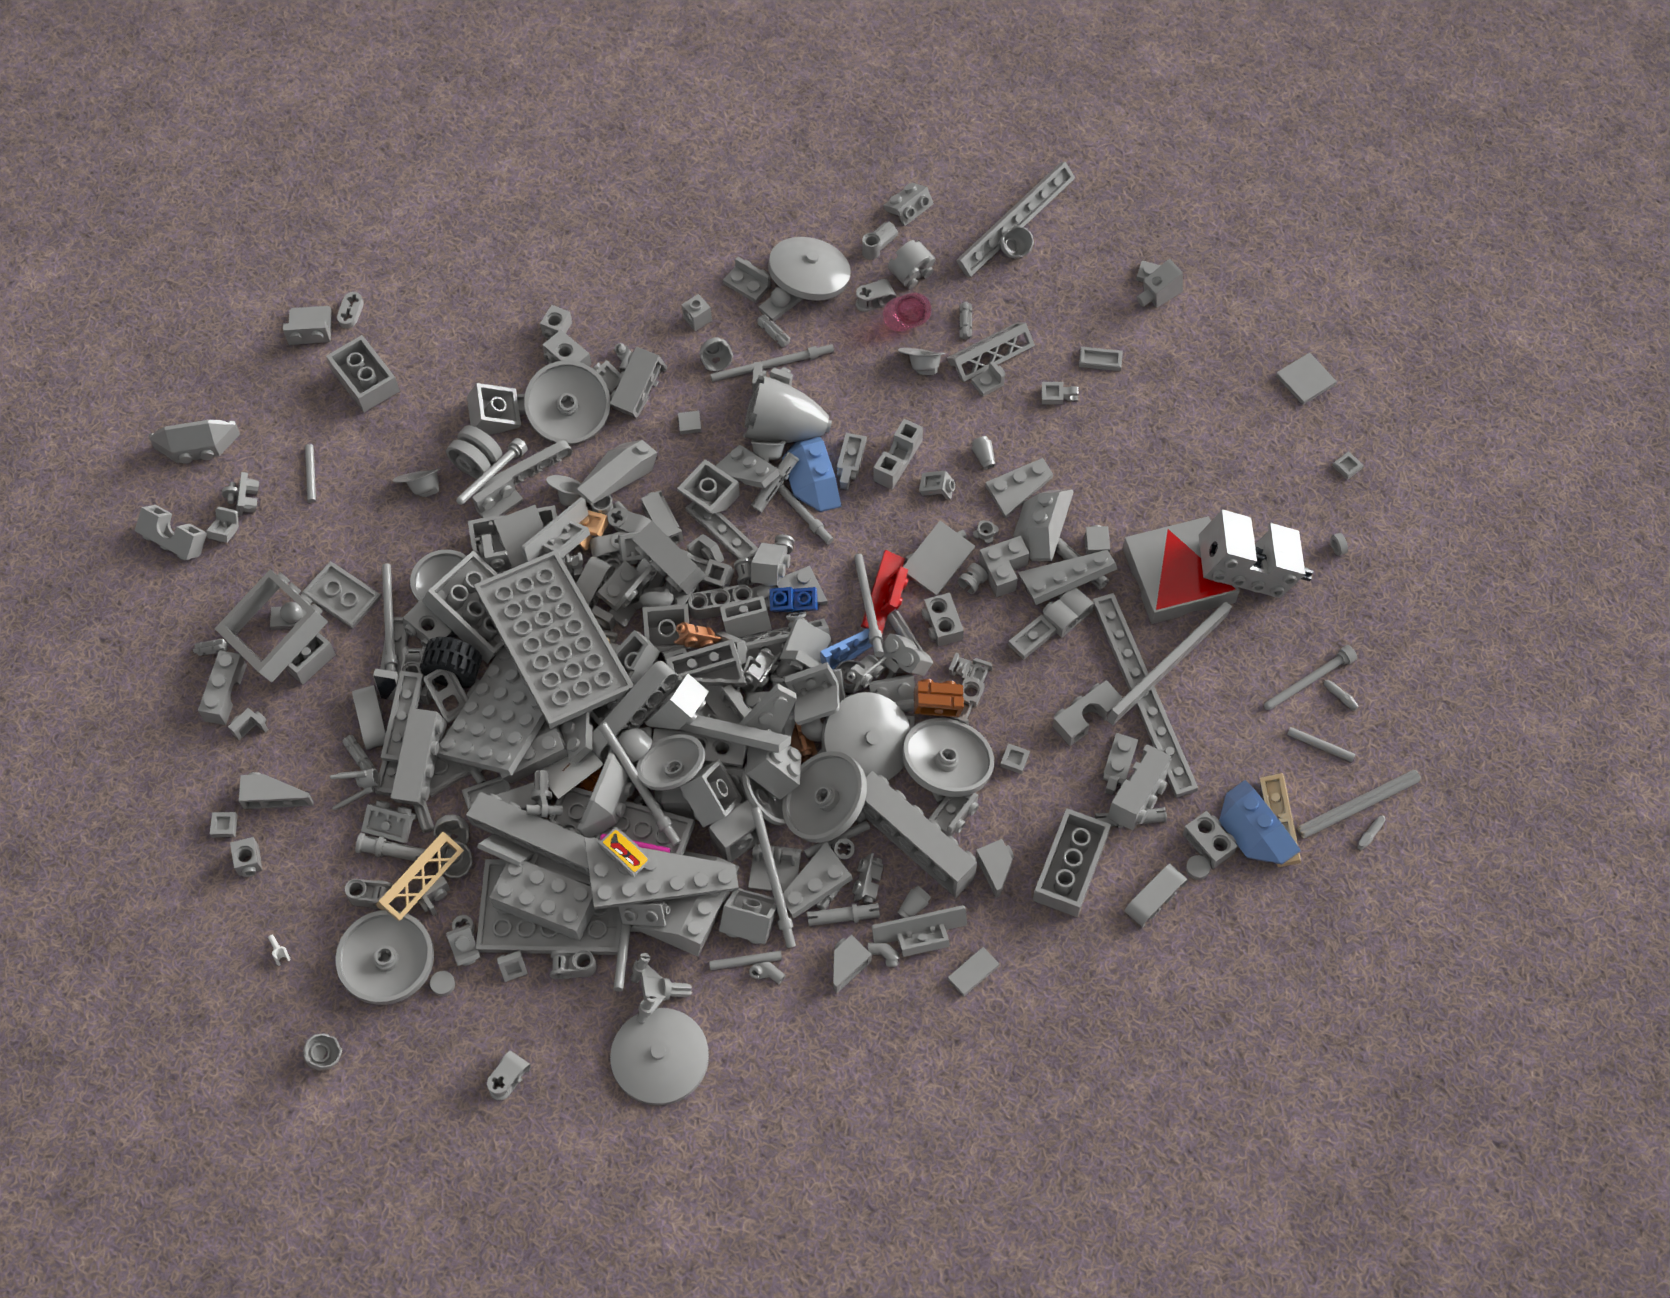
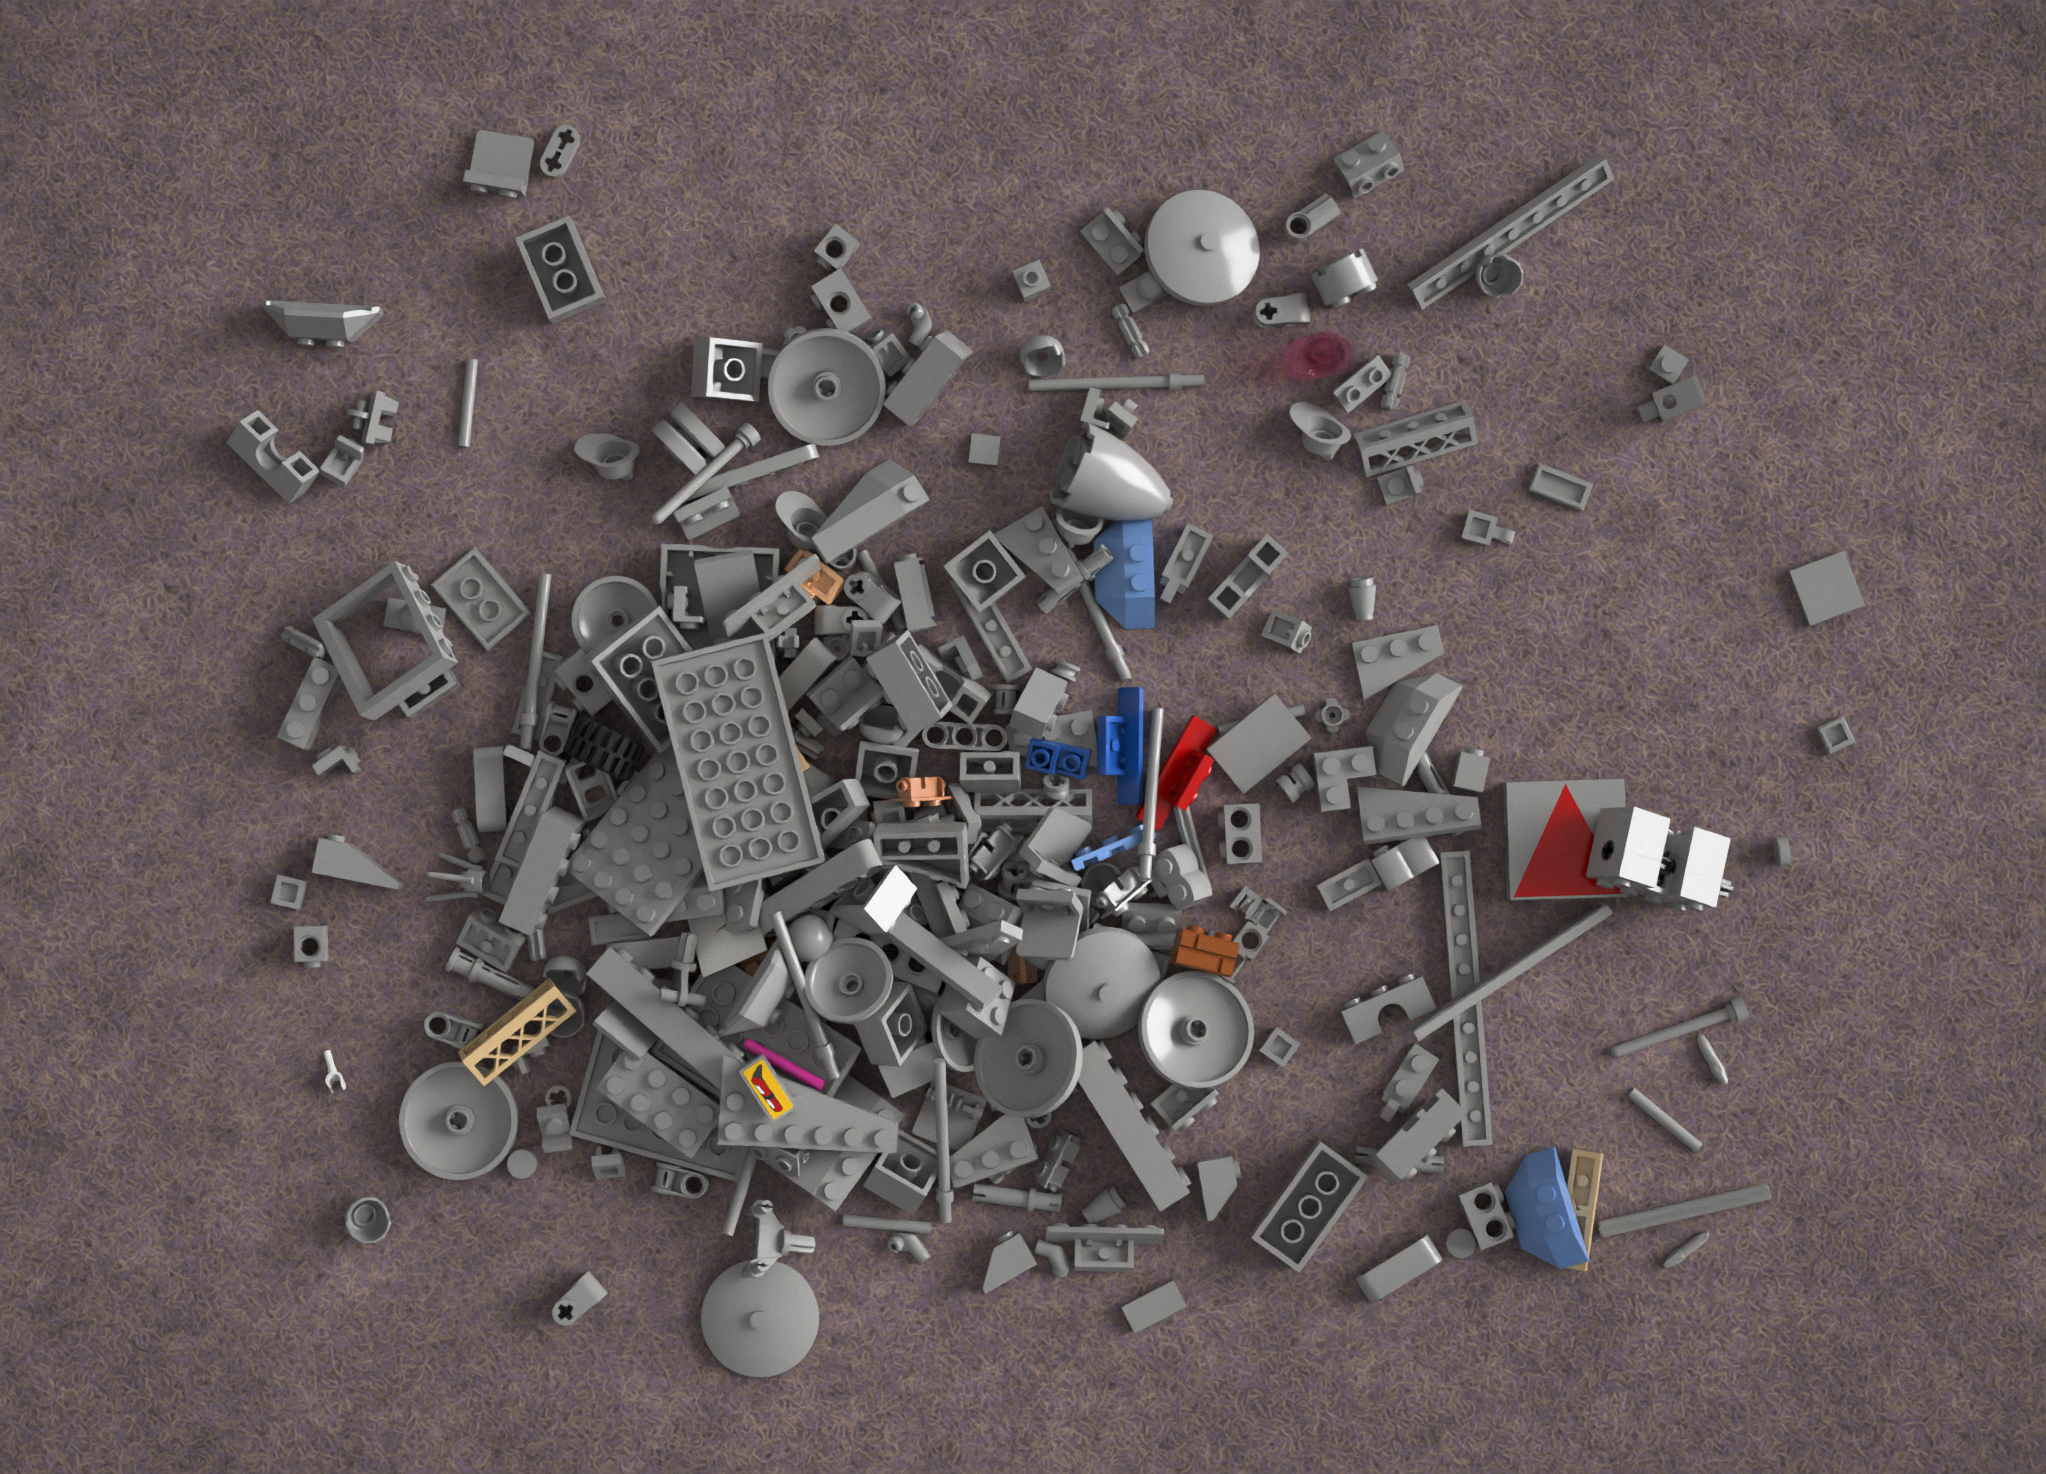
camera: 10 degrees right, 25 degrees up
none -> blue bracket [1097,687,1143,805]
none -> light grey hinge [1331,354,1393,413]

